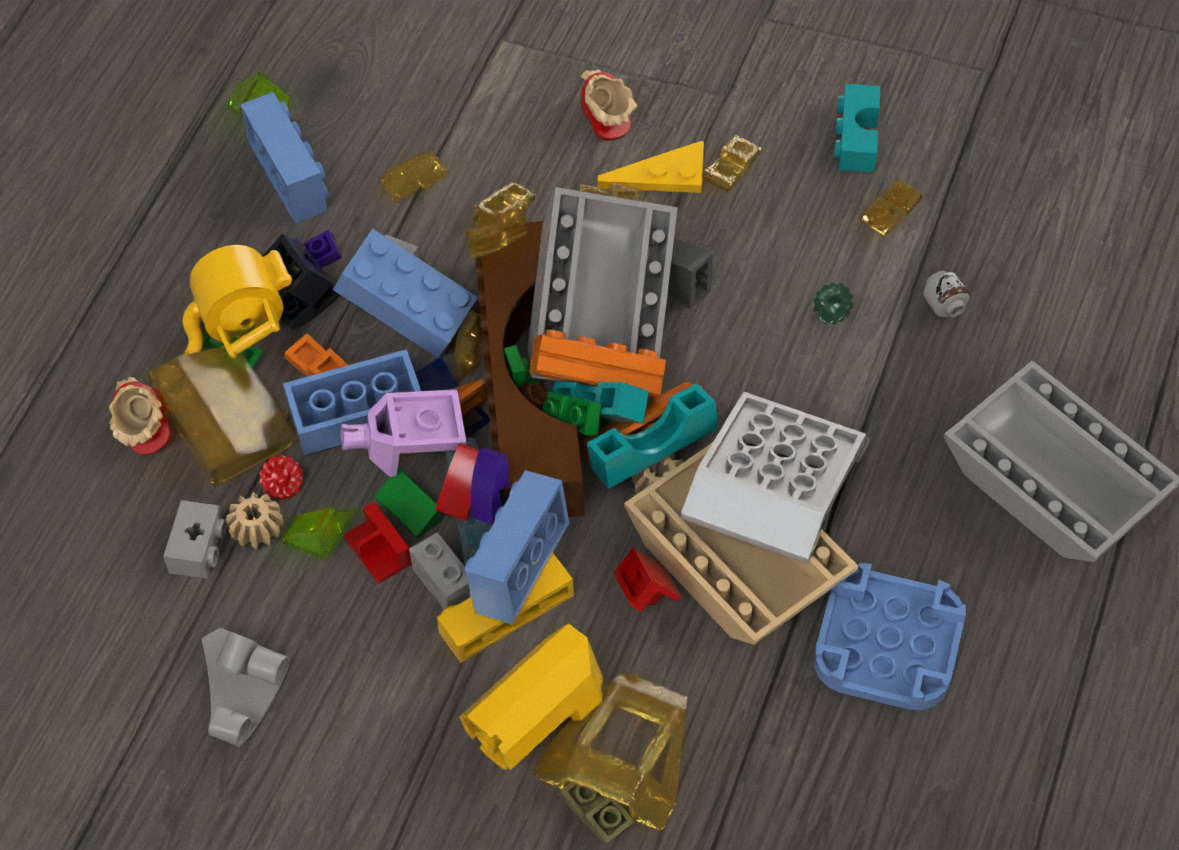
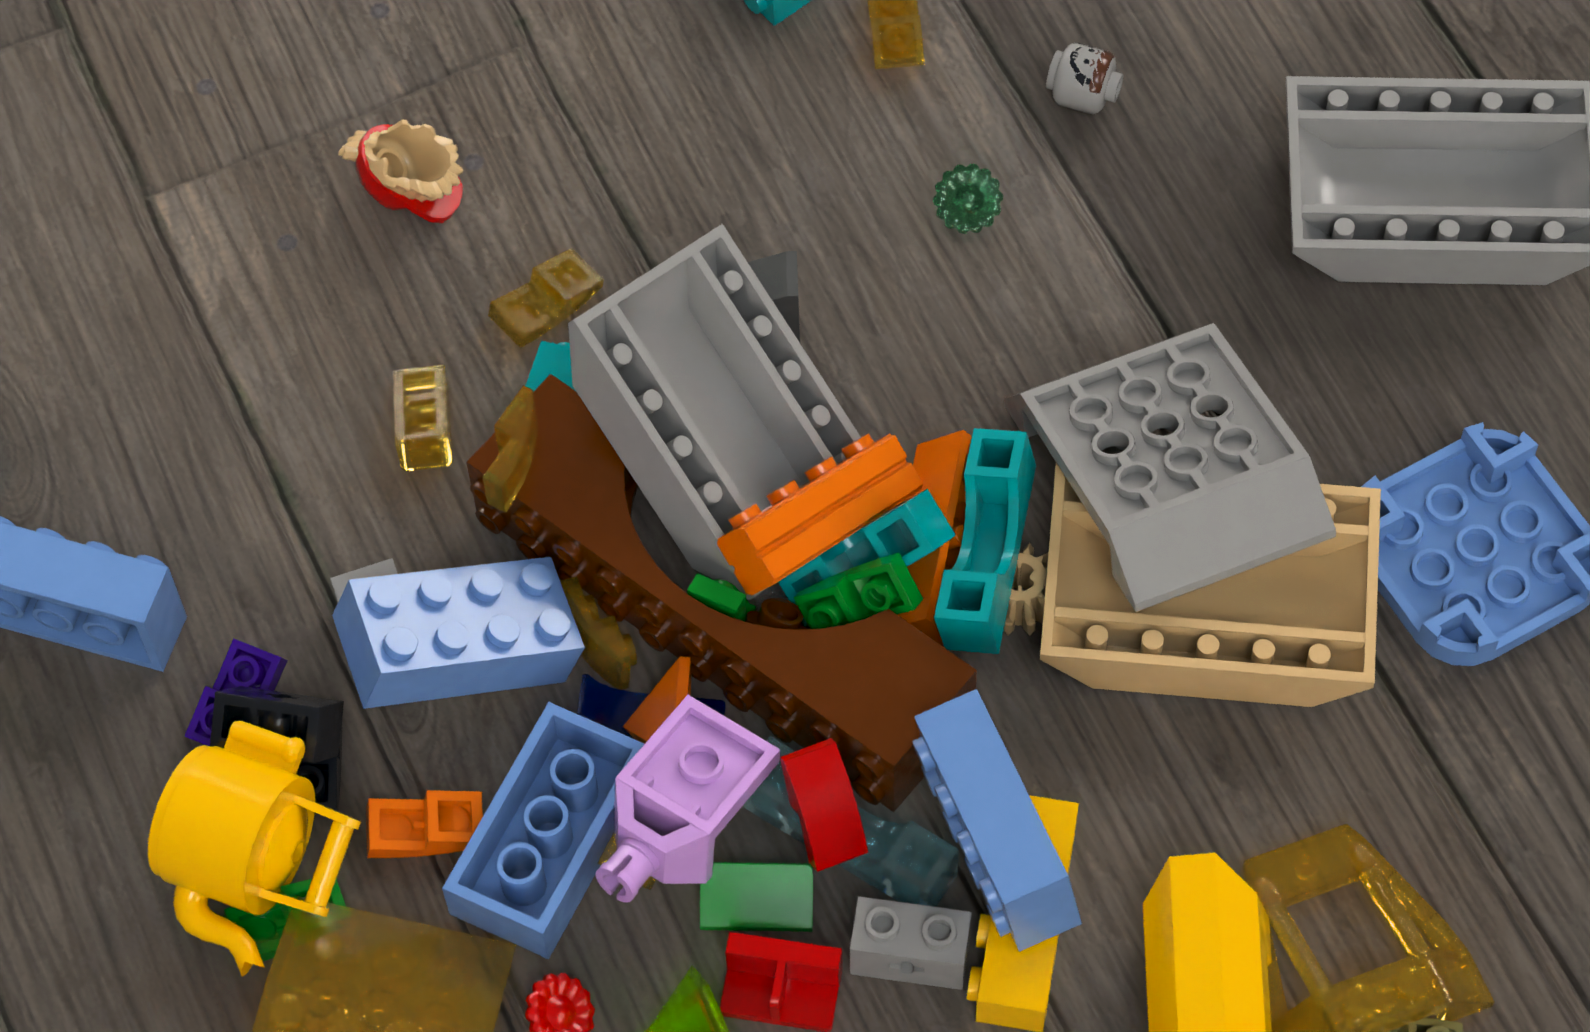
camera: 45 degrees left, 5 degrees up
clear yellow slope [378,150,449,203] -> none
dark purple slope [471,447,510,525] -> none
yellow wing [597,141,704,193] -> none
red panel [613,547,681,612] -> none
clear yellow slope [703,136,762,192] -> none

